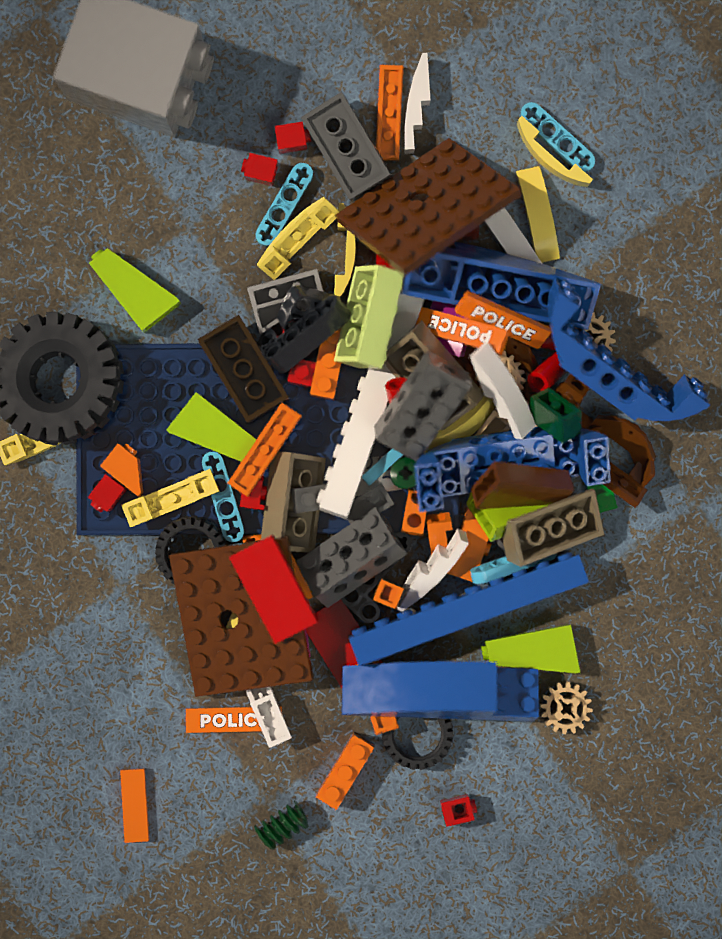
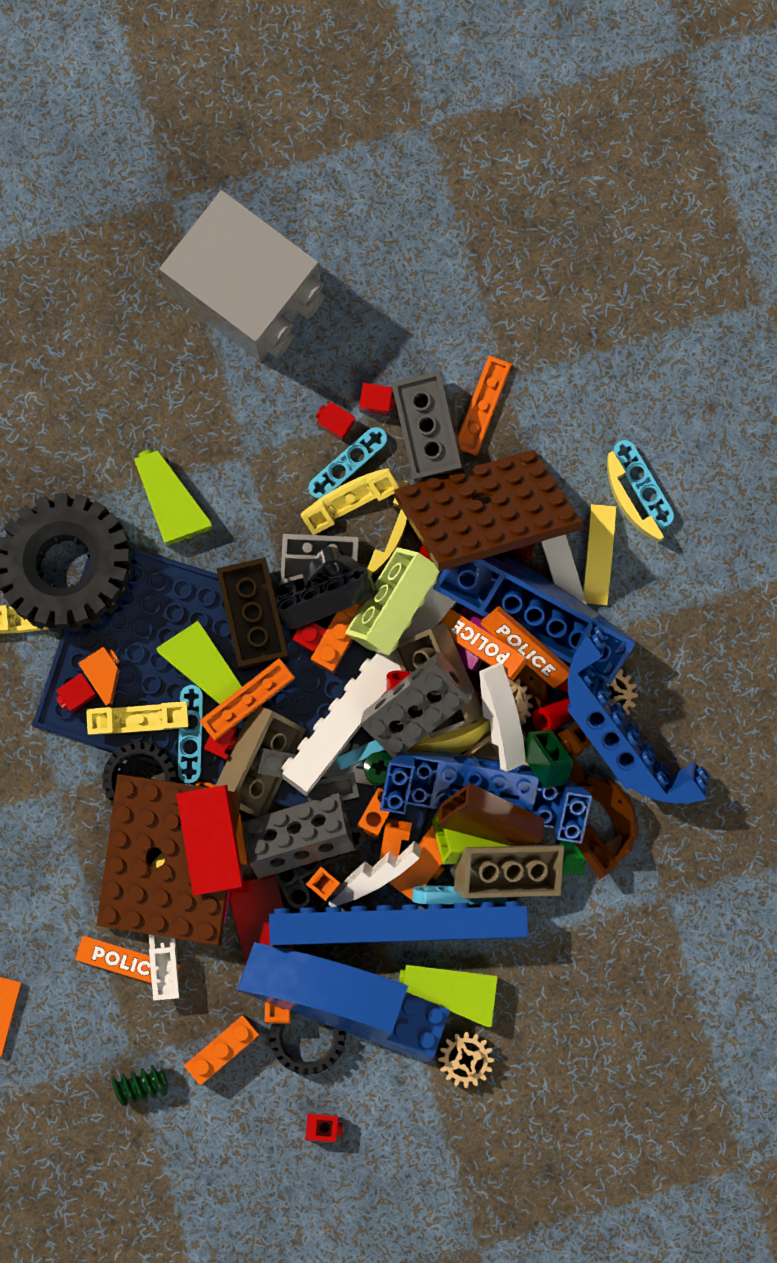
camera: 25 degrees right, 5 degrees down
white slope [404,53,430,154] -> none

